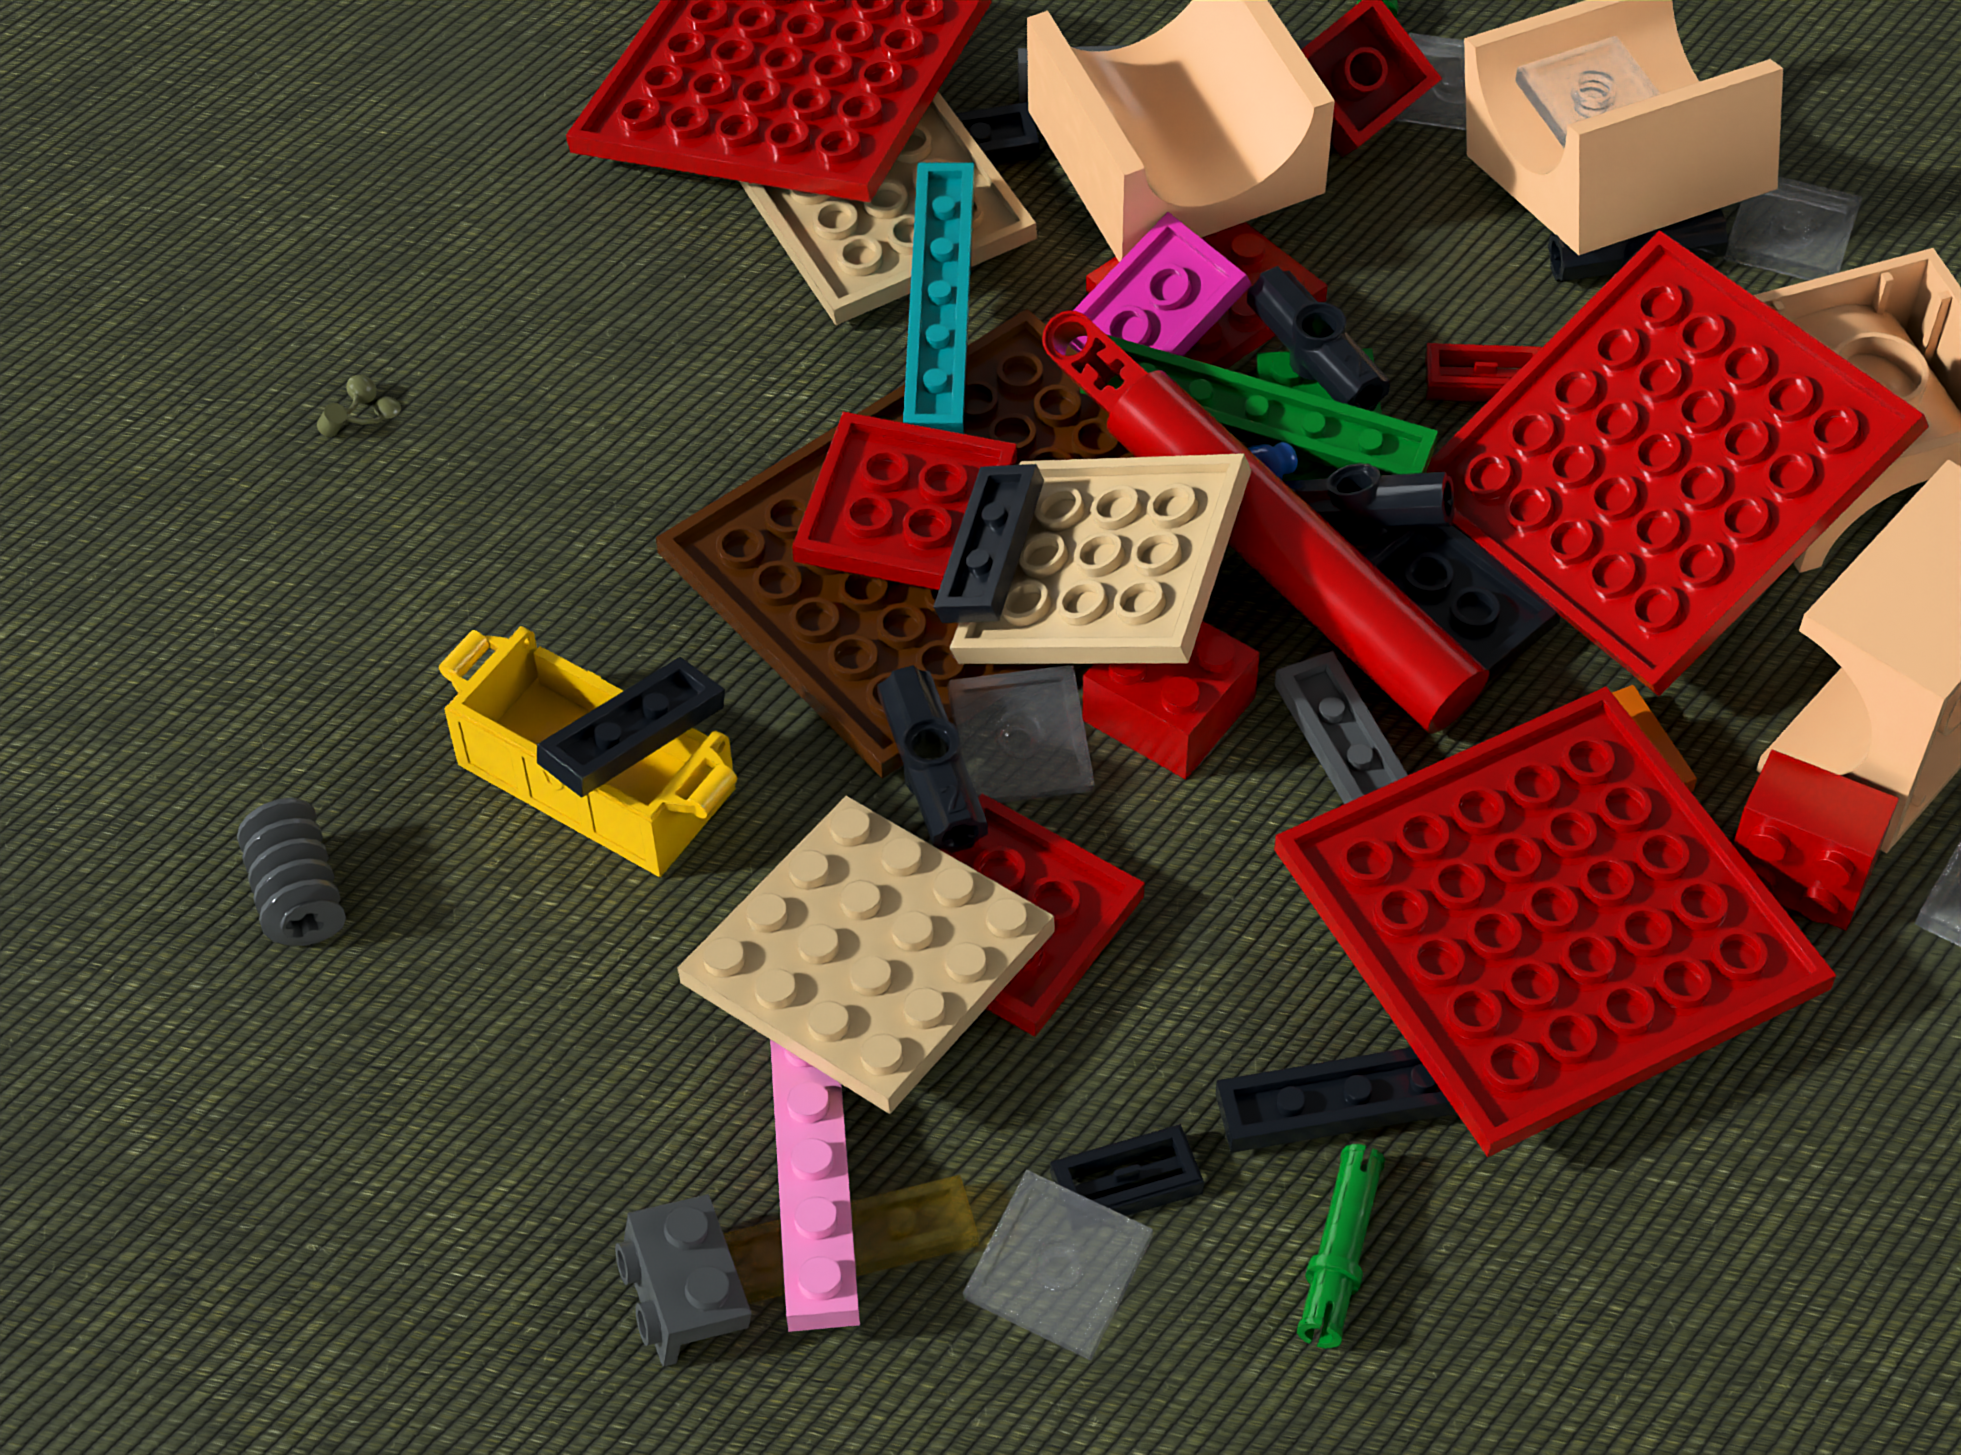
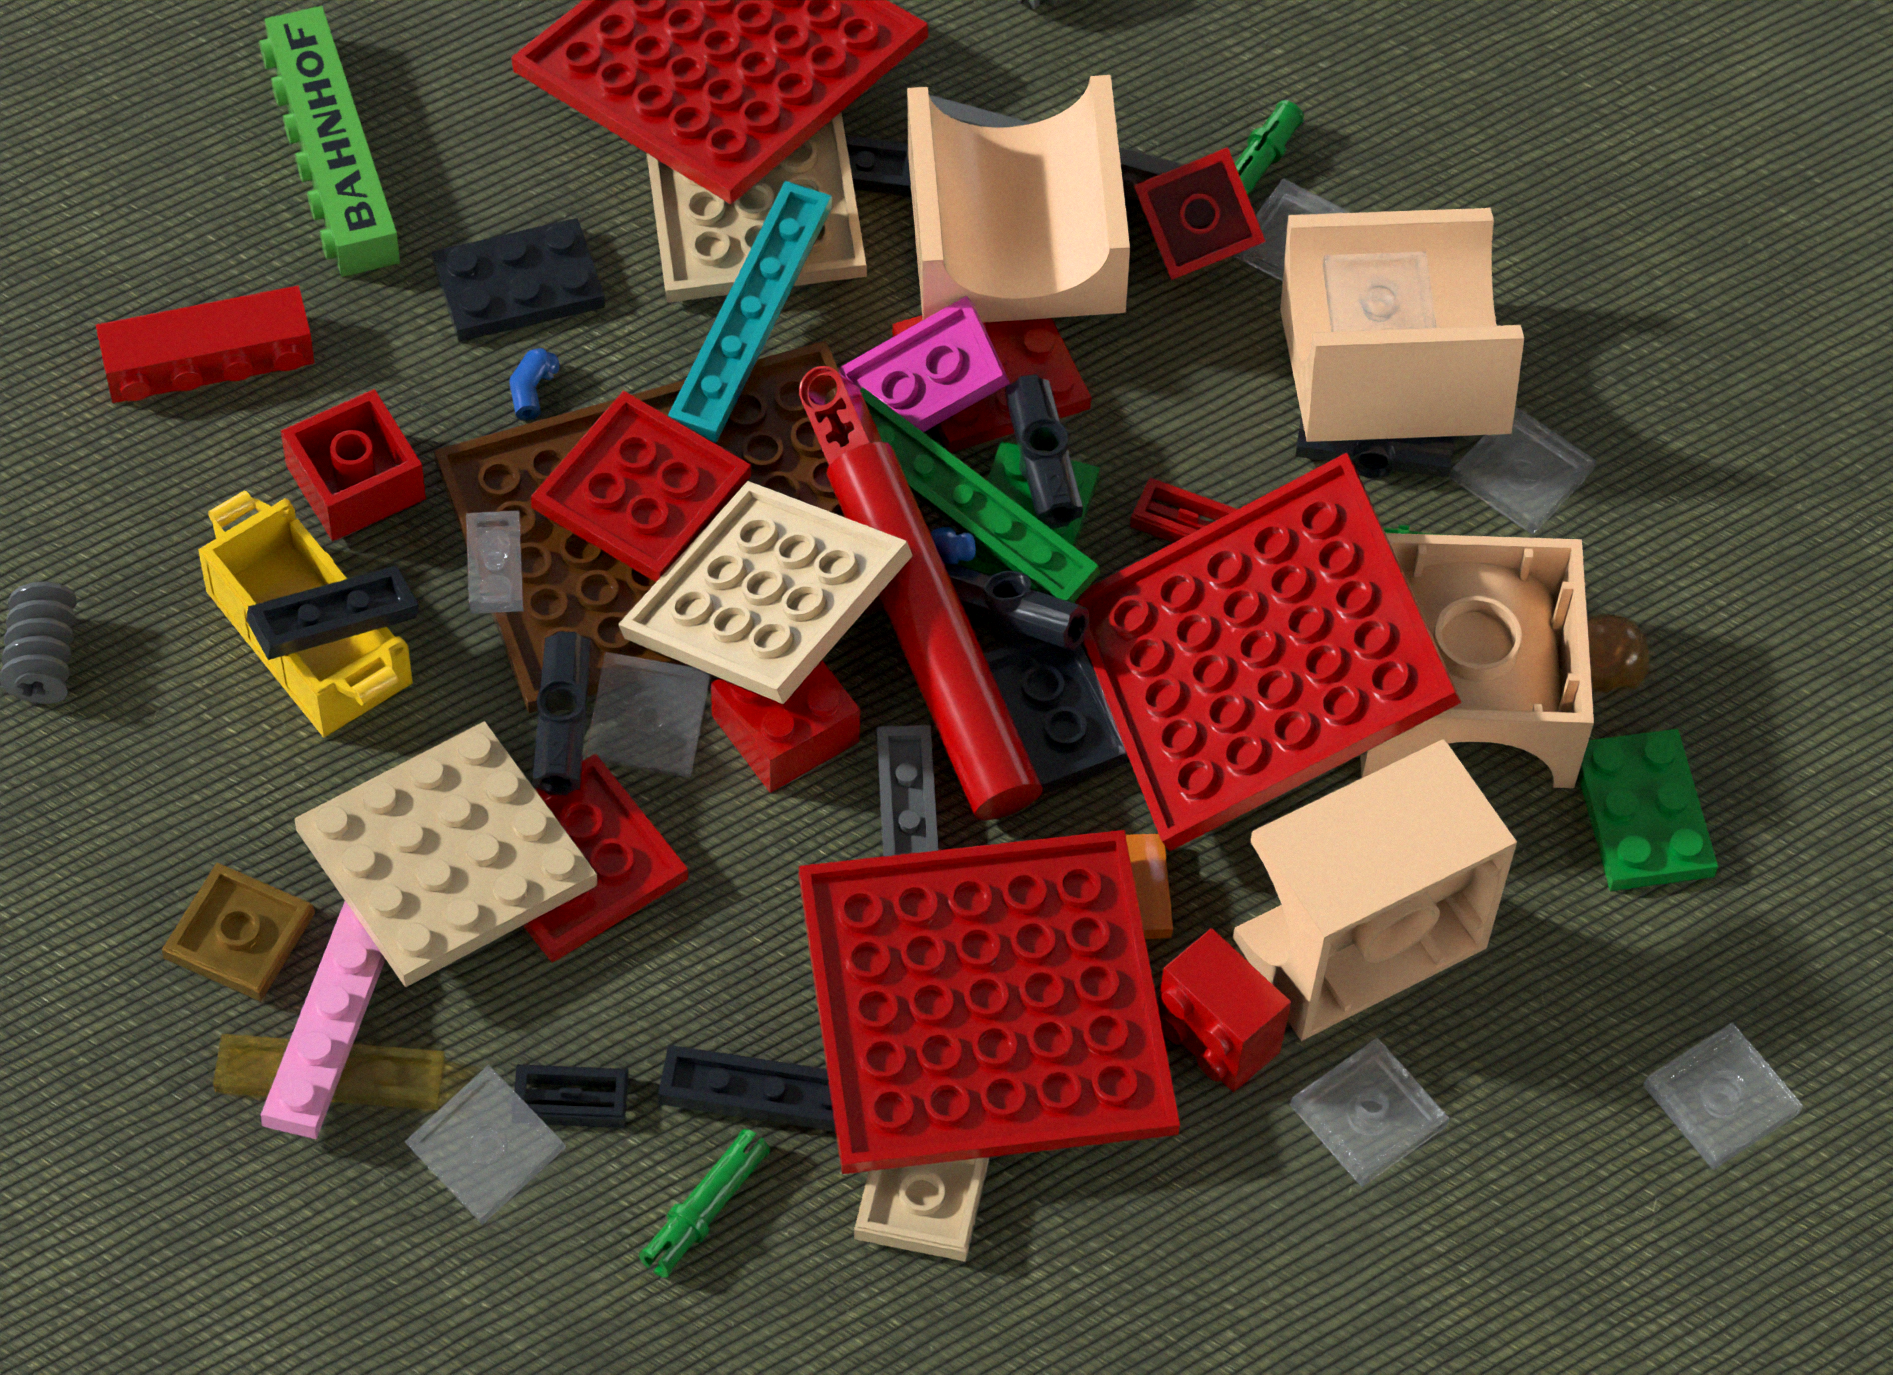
camera: 15 degrees right, 5 degrees up
olive piece [317,375,401,437] -> none
dark grey bracket [615,1194,752,1367] -> none
black plate [933,464,1044,623] -> none
none -> red brick [96,285,315,403]
none -> pearl gold plate [162,863,315,1002]
none -> bright green brick [259,6,400,277]
none -> red brick [280,389,426,542]
none -> black plate [432,218,605,342]
none -> clear plate [466,511,524,614]
none -> blue arm [509,348,560,421]
none -> tan plate [854,1157,989,1262]

